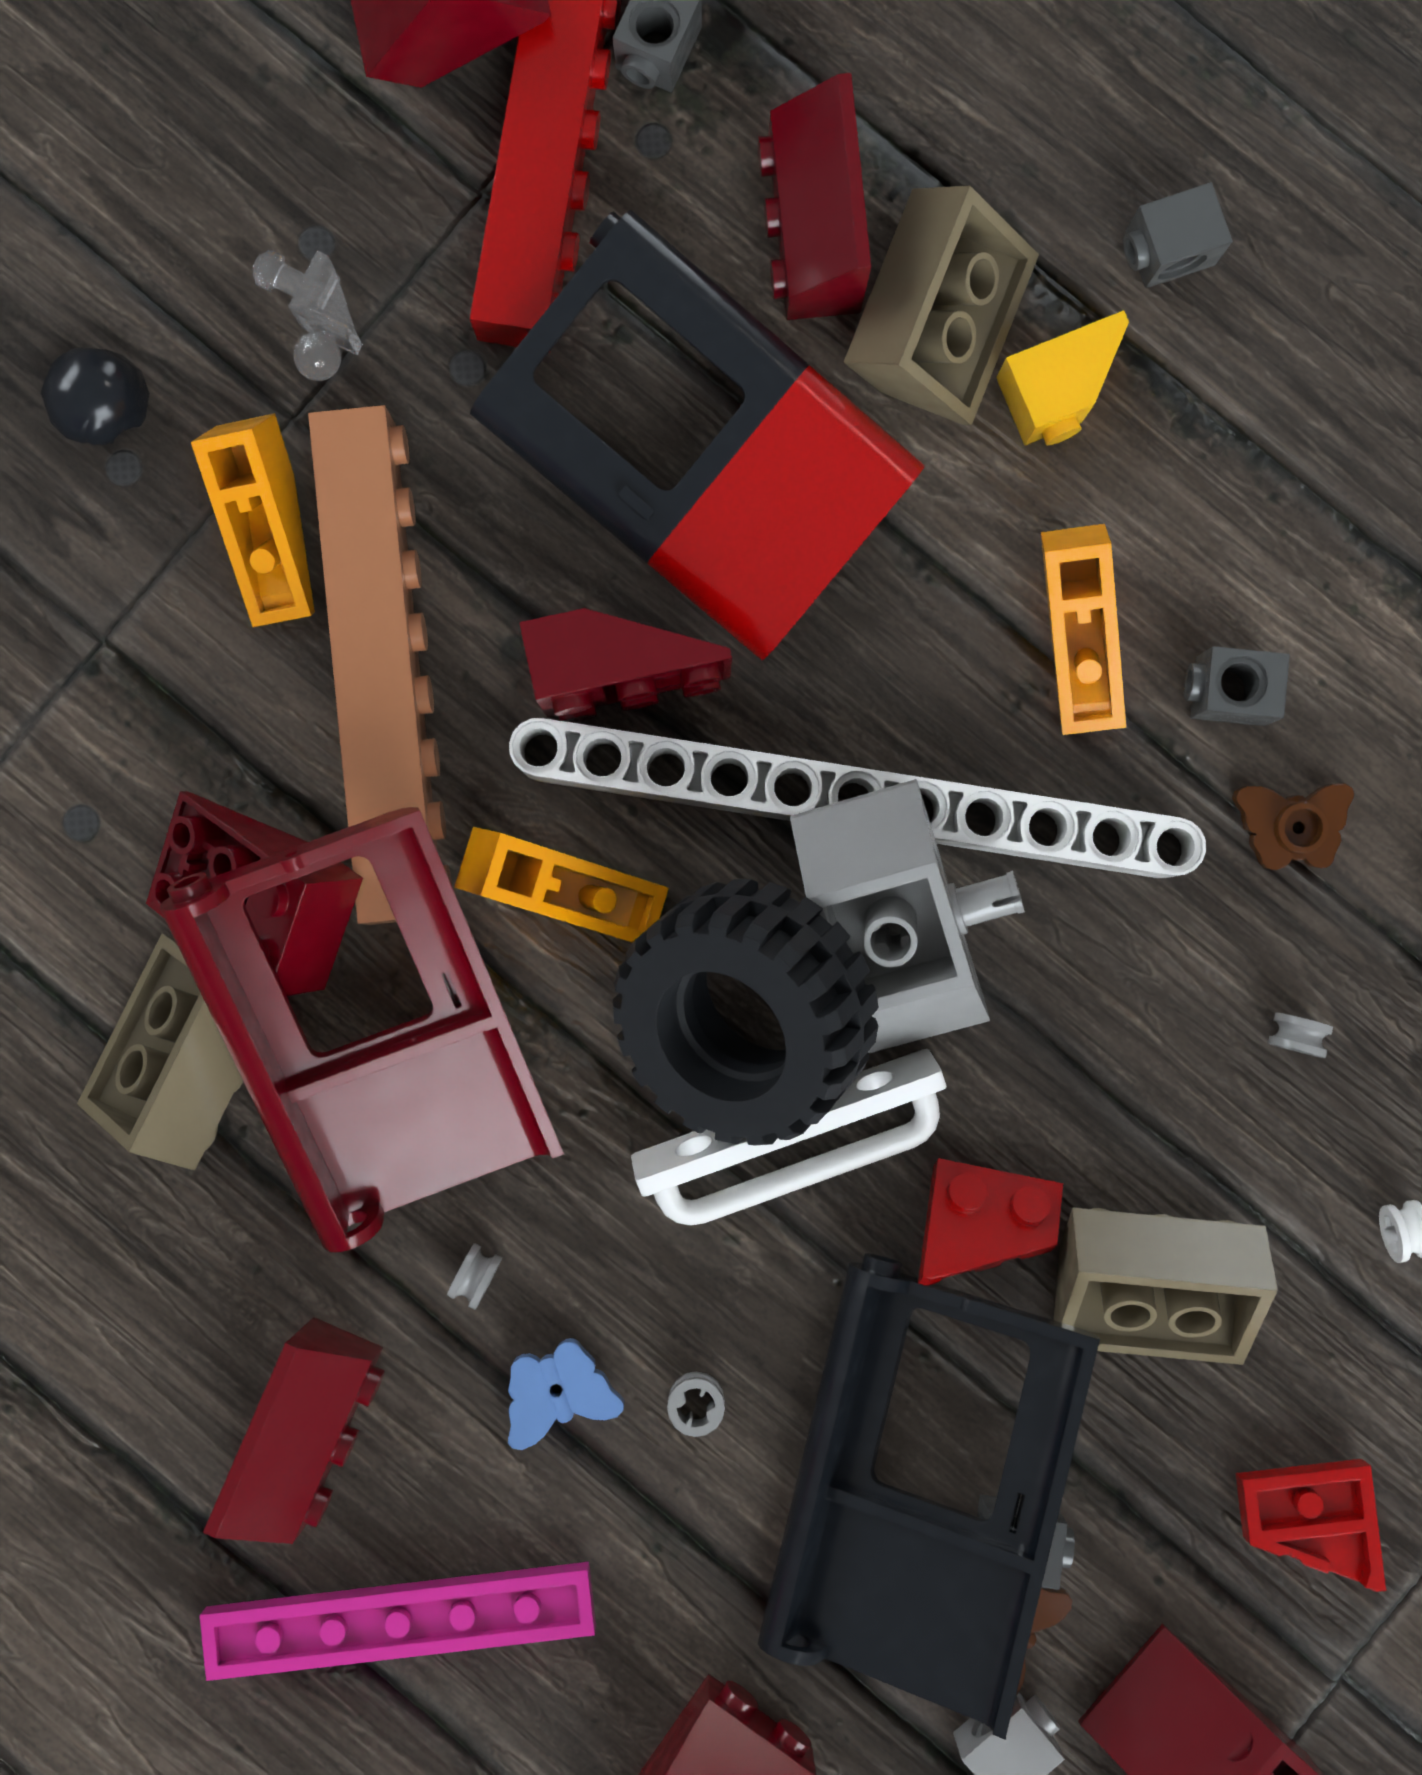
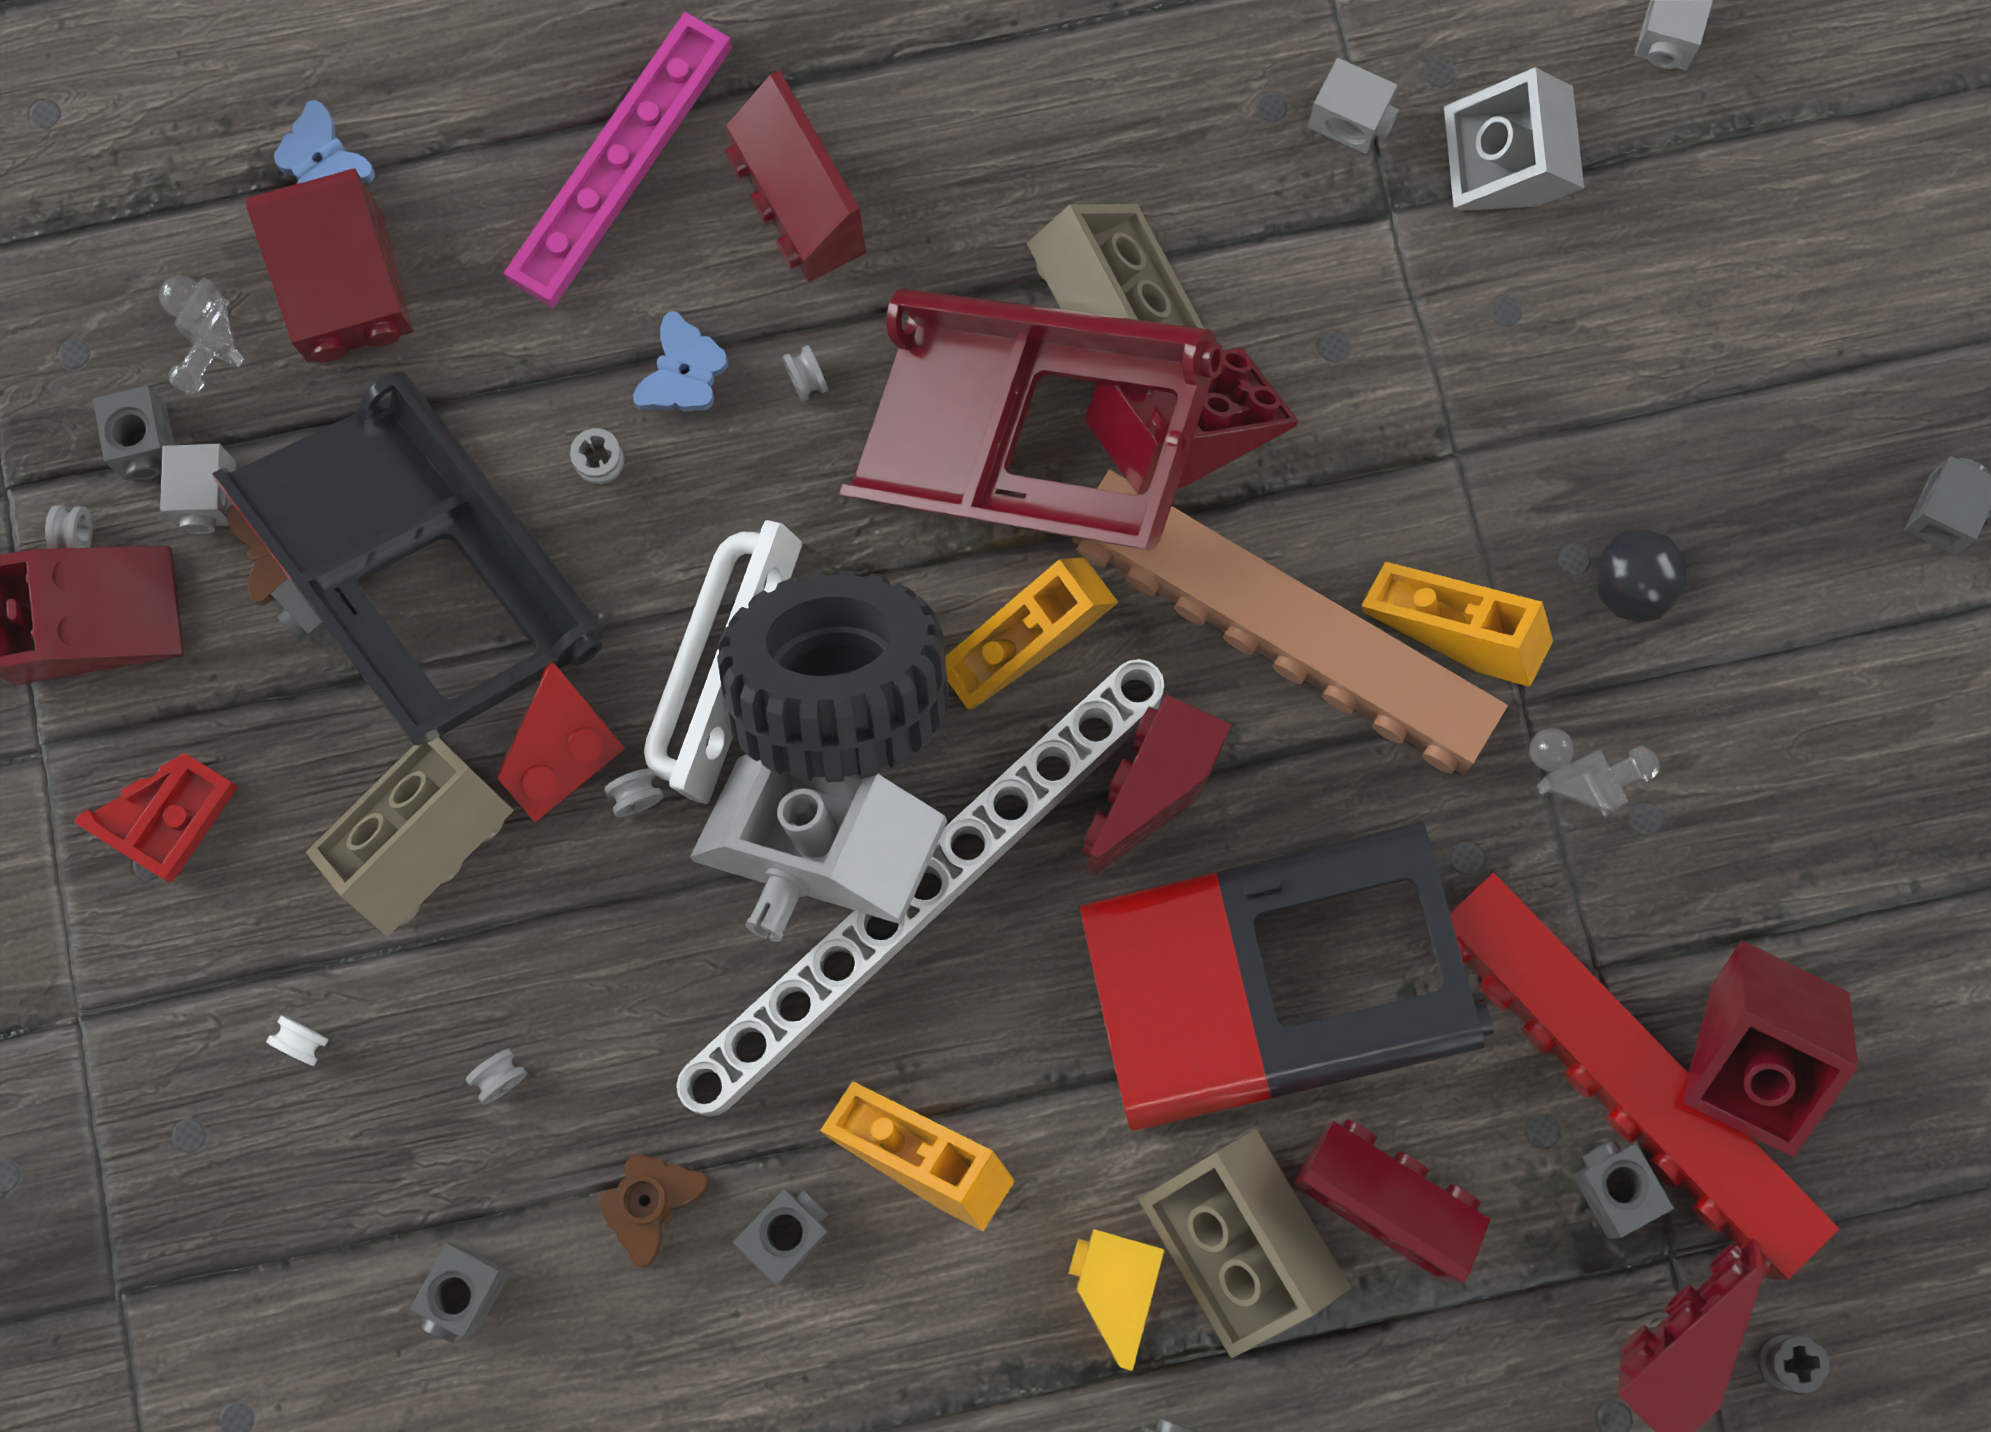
camera: 135 degrees right, 10 degrees down
none -> light grey bush [604,768,664,817]

